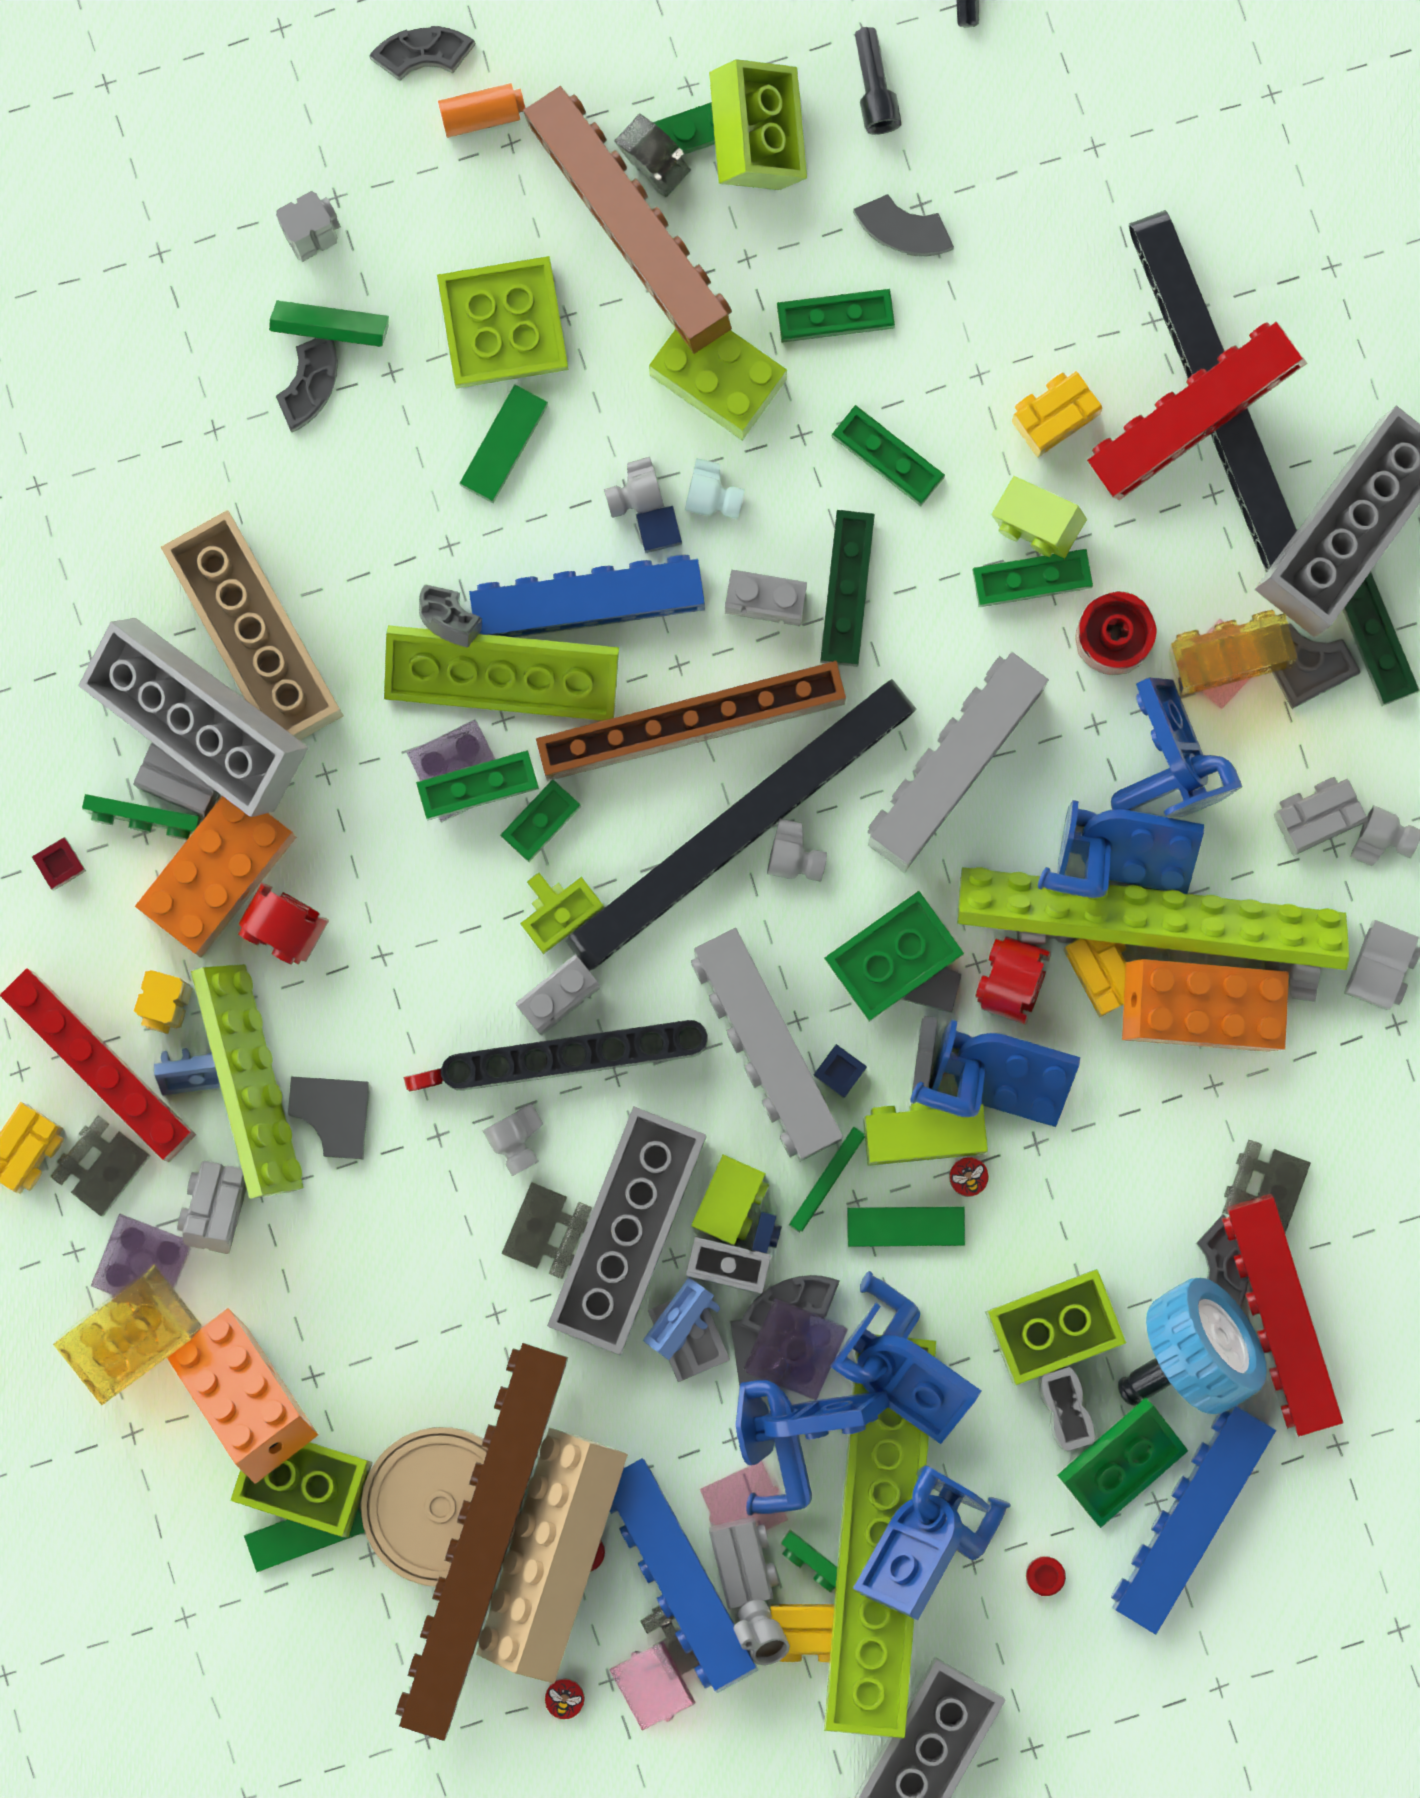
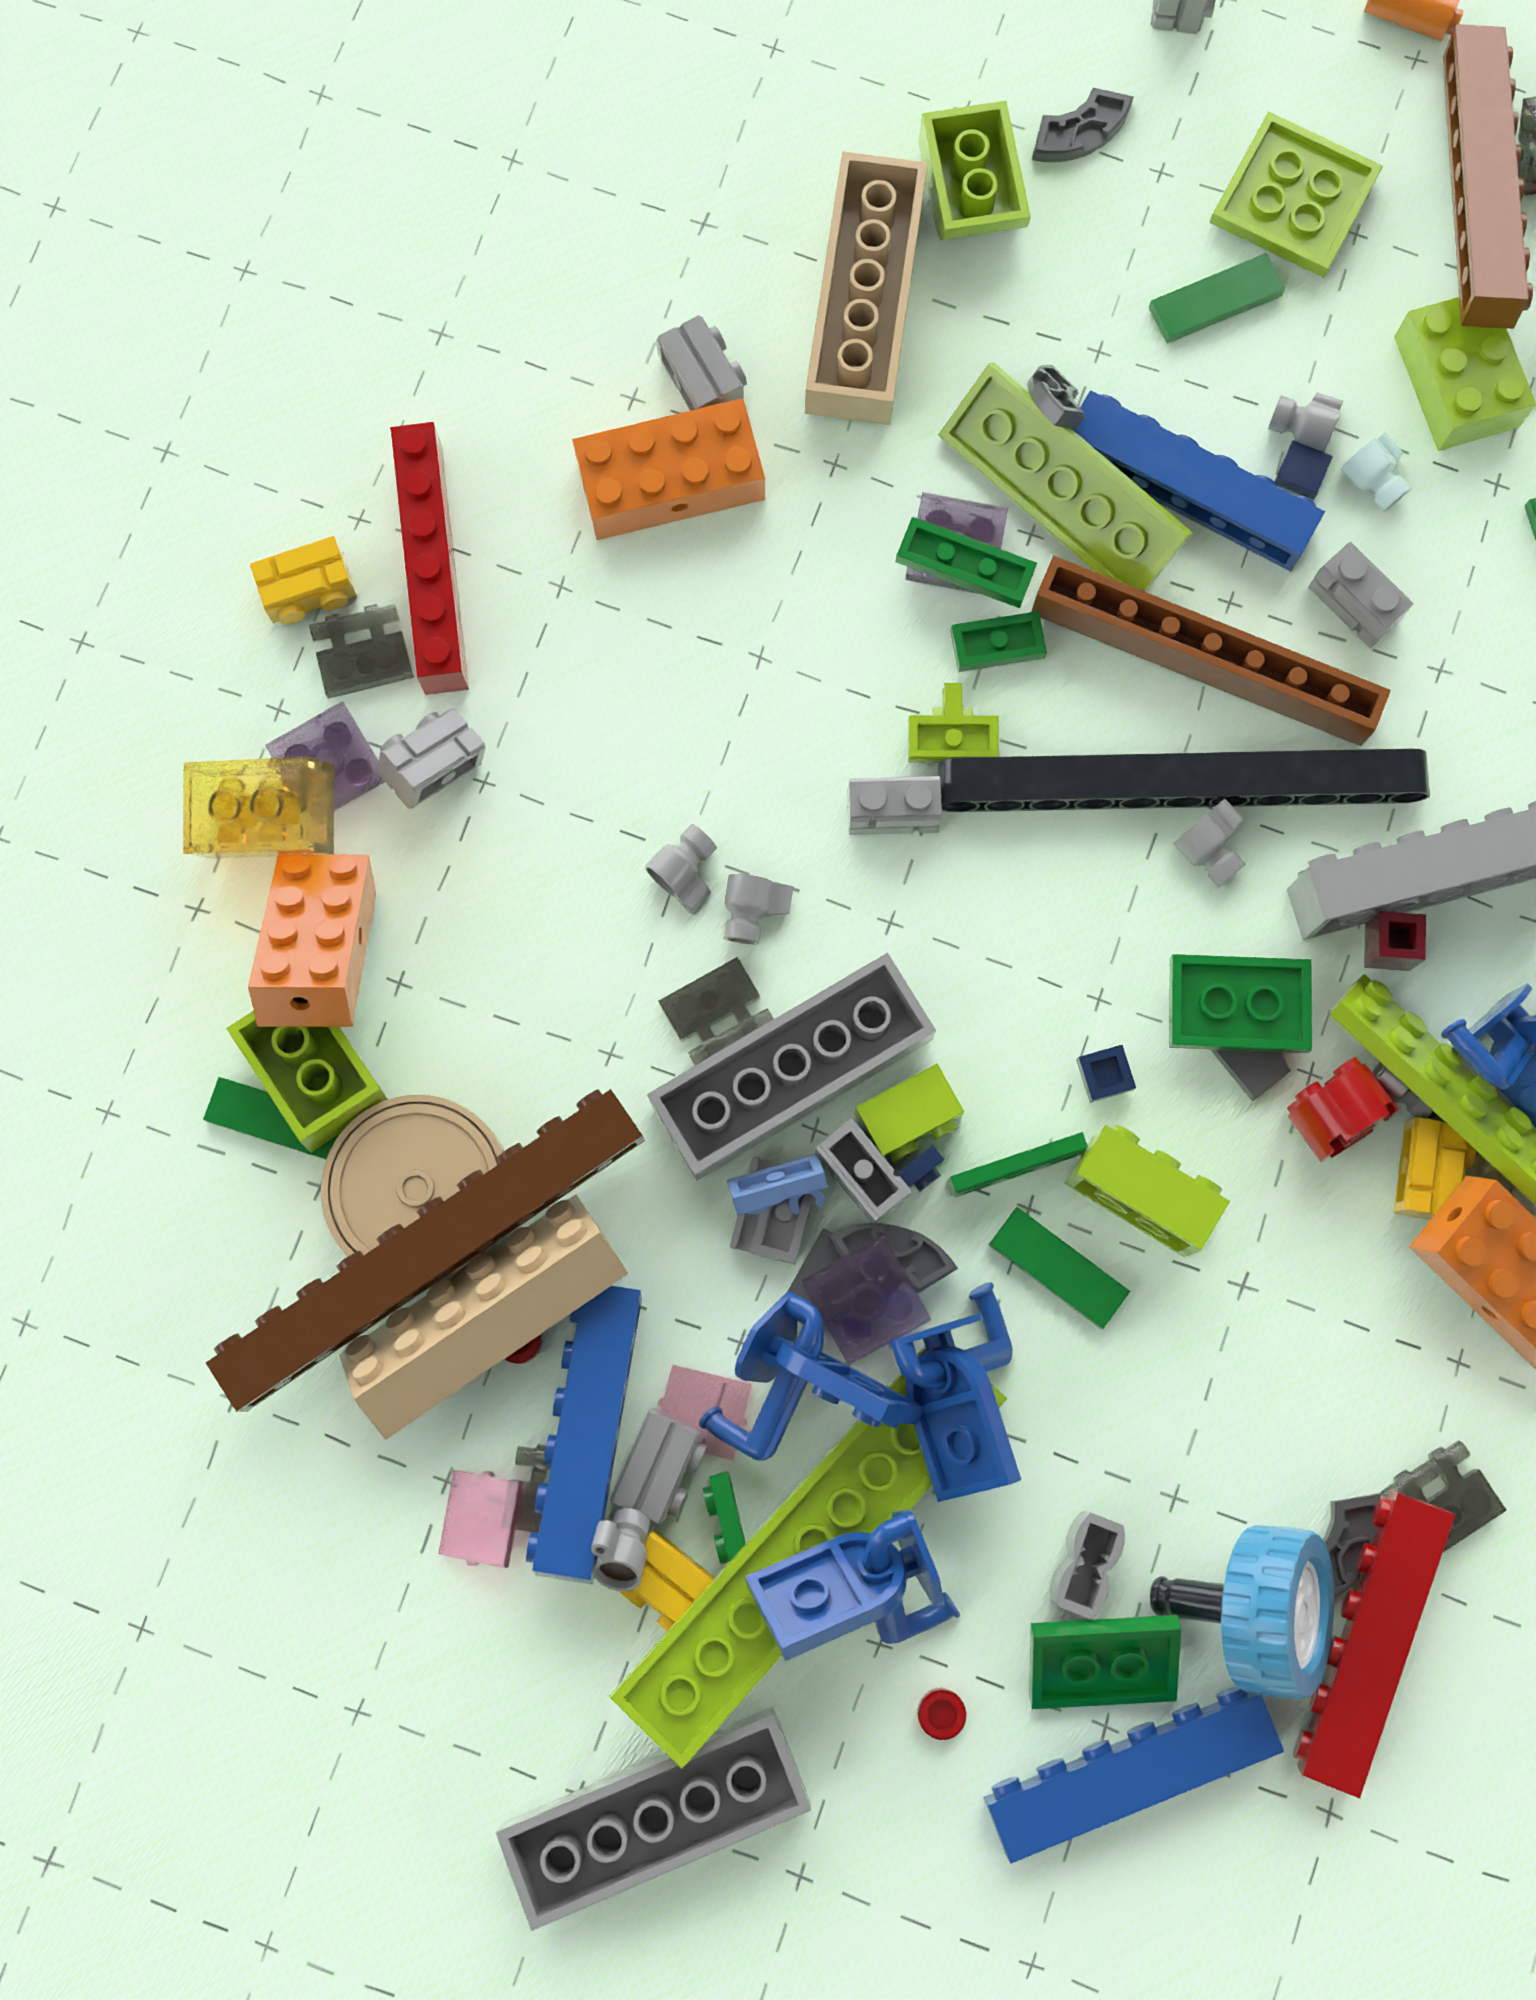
camera: 35 degrees right, 5 degrees down
dark red plate [32,837,86,891] -> none
light grey brick [78,618,309,817] -> none
green plate [82,794,203,840] -> none
yellow brick [134,970,193,1034] -> none
medium blue plate [154,1048,221,1096] -> none
lime plate [191,964,304,1199] -> none
red brick [238,883,329,965] -> none
green tile [269,300,389,347] -> none
dark grey tile [288,1076,369,1160] -> none
red tile [403,1068,443,1092] -> none
black beam [441,1020,708,1091] -> none
tile [545,1678,585,1719] -> none
light grey brick [691,927,843,1162] -> none
dark green plate [820,510,875,667] -> none
blue plate [910,1019,1080,1127] -> none
dark grey tile [912,1016,938,1092] -> none
tile [949,1157,989,1197] -> none
lime brick [985,1269,1126,1385] -> none
none -> light grey piece [644,824,717,913]
none -> lime brick [918,100,1031,241]
none -> dark red brick [1364,911,1426,971]

